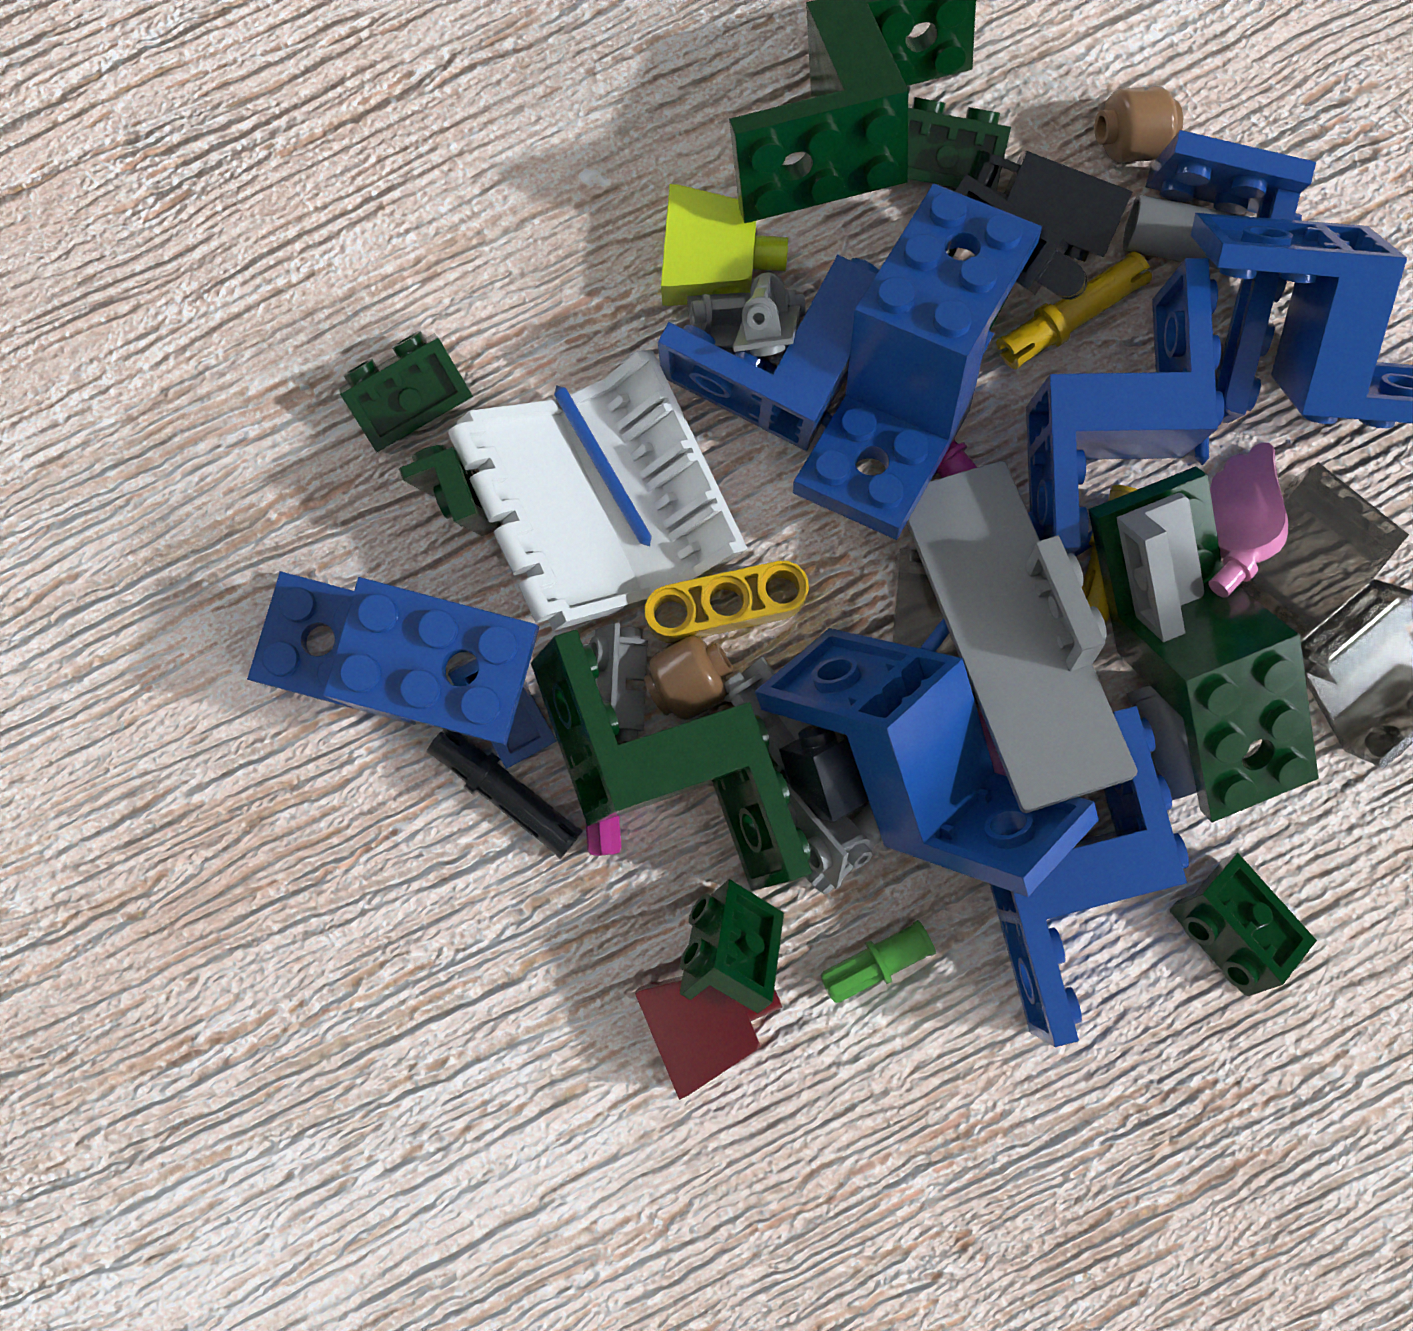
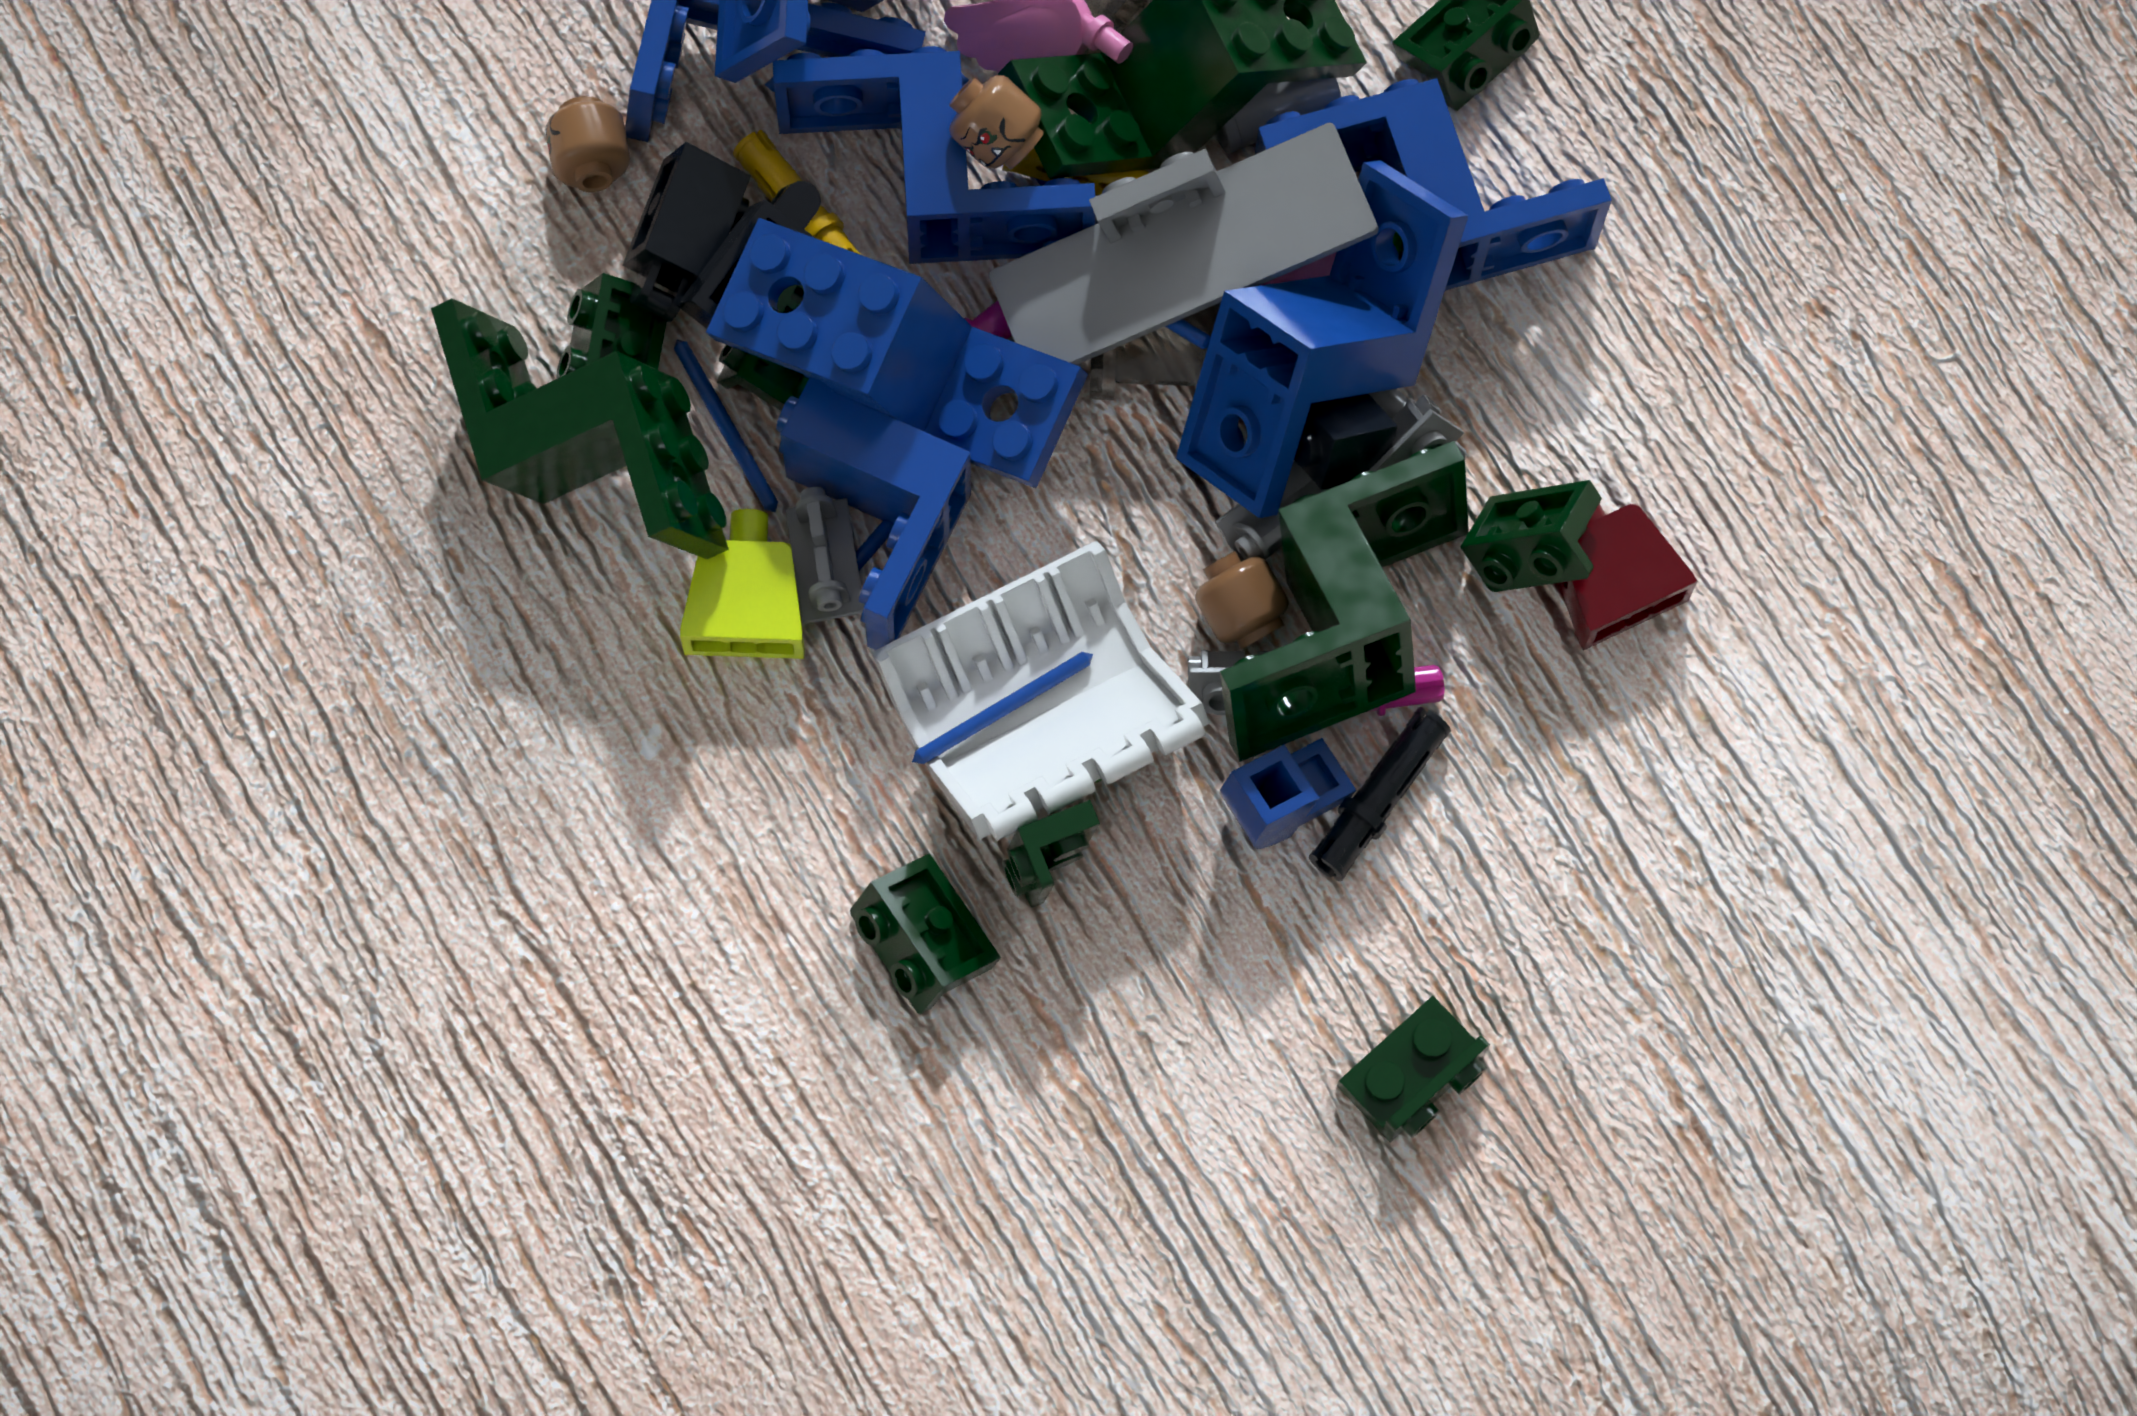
camera: 95 degrees left, 10 degrees down
blue bracket [247,571,539,745] -> none
yellow beam [645,561,809,643] -> none
light grey hinge [733,273,801,356] -> none
bright green axle [821,920,936,1003] -> none
light grey panel [1116,493,1204,642] -> none
light grey pin [1123,195,1249,270] -> none
none -> blue axle [674,339,778,513]
none -> medium nougat head [949,75,1044,169]
none -> dark green bracket [1337,995,1490,1143]

